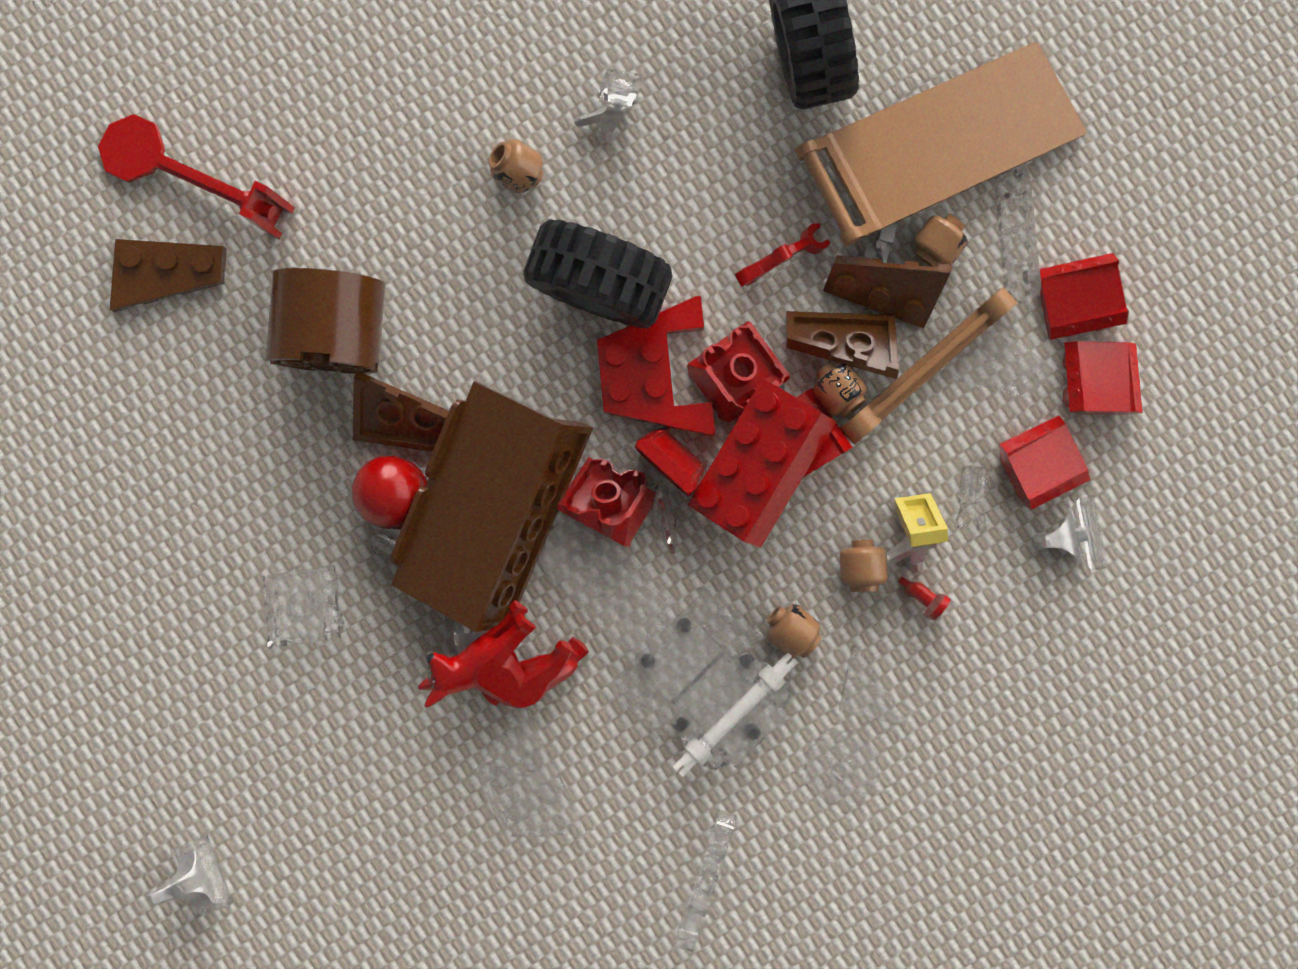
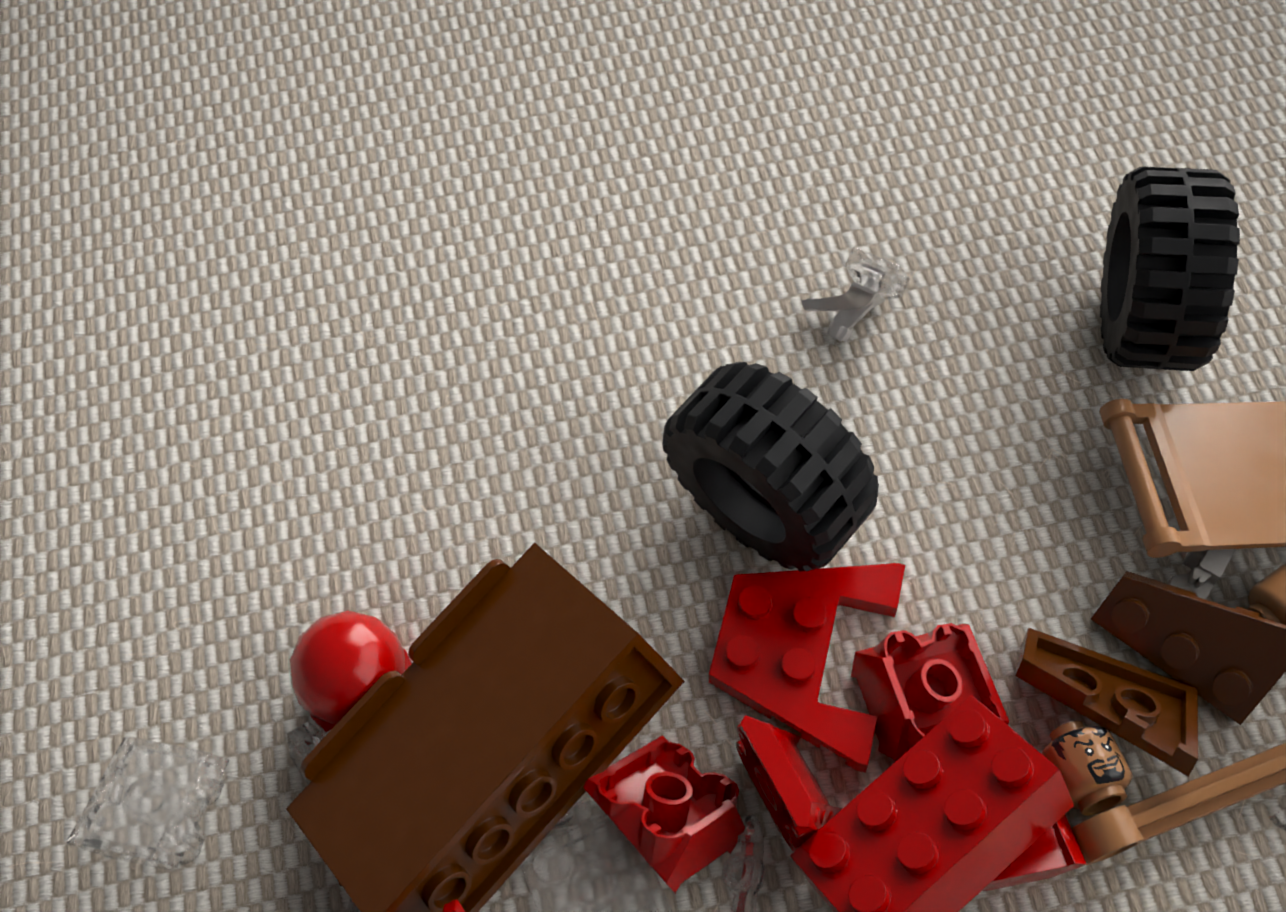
camera: 25 degrees right, 25 degrees down
red piece [98,114,295,239] -> none
reddish brown wing [109,239,227,312] -> none
reddish brown brick [265,268,386,374] -> none
reddish brown wing [353,371,449,452] -> none
medium nougat head [488,139,543,193] -> none
red piece [734,223,830,287] -> none

